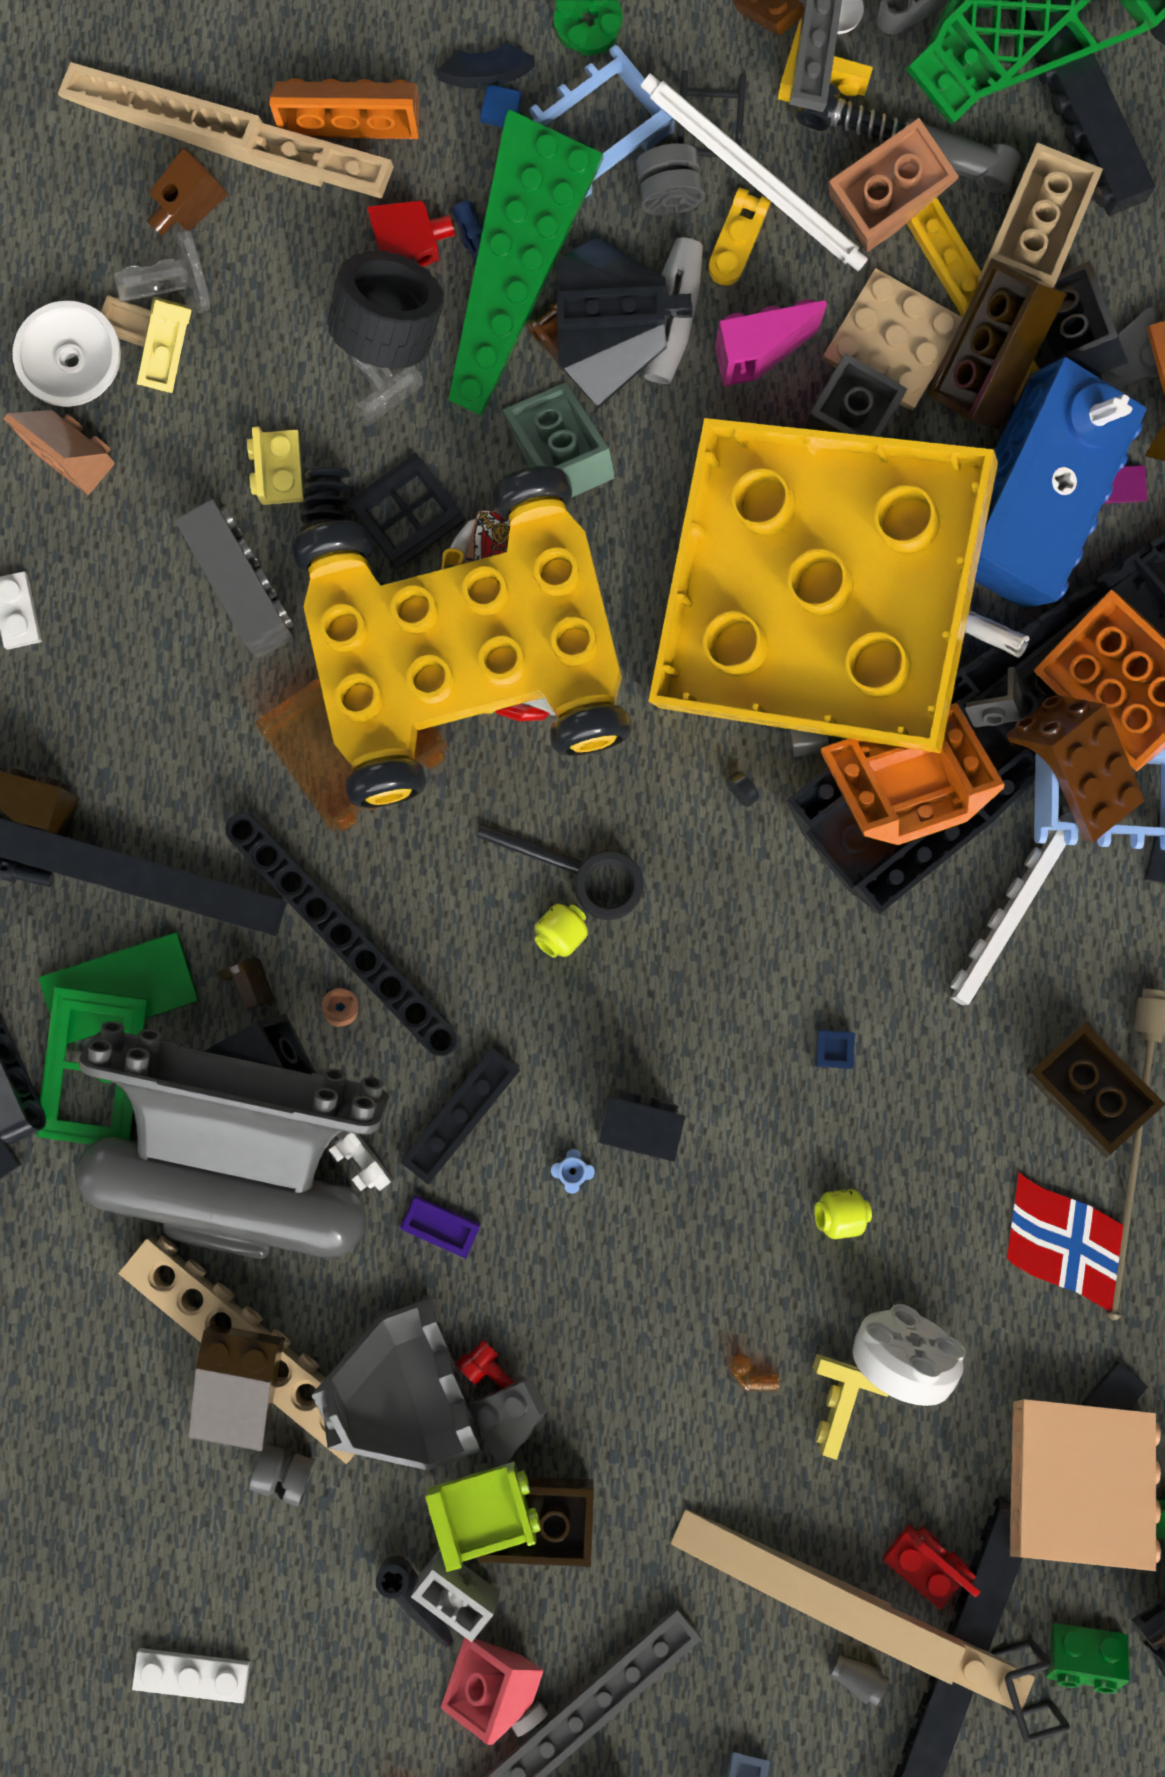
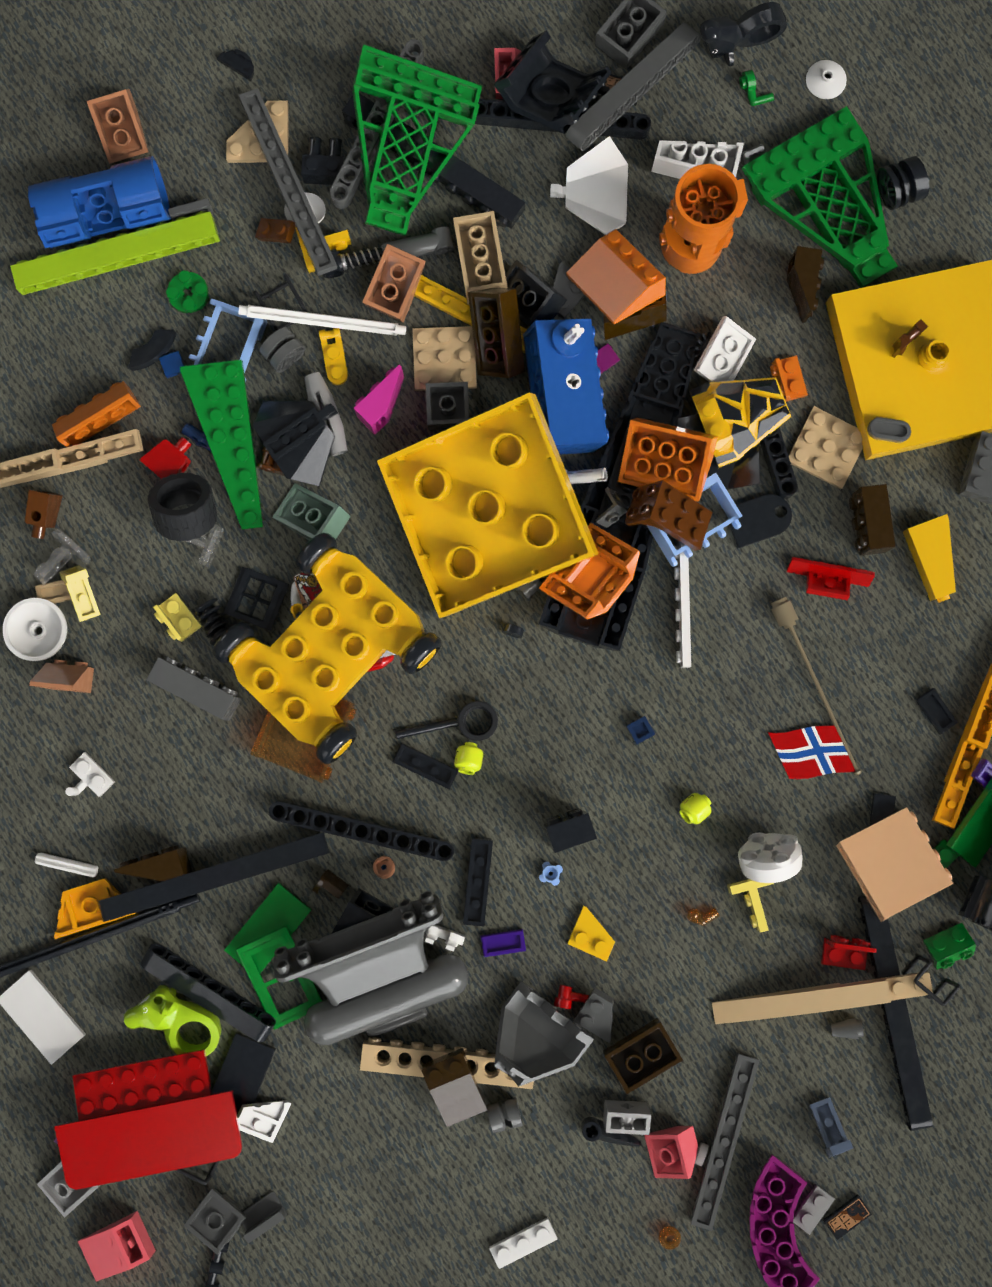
camera: 30 degrees left, 0 degrees up
lime panel [425,1461,541,1572] -> none
dark brown brick [1027,1022,1165,1158] -> none
none -> black tile [393,743,458,790]
none -> yellow wing [567,905,615,962]

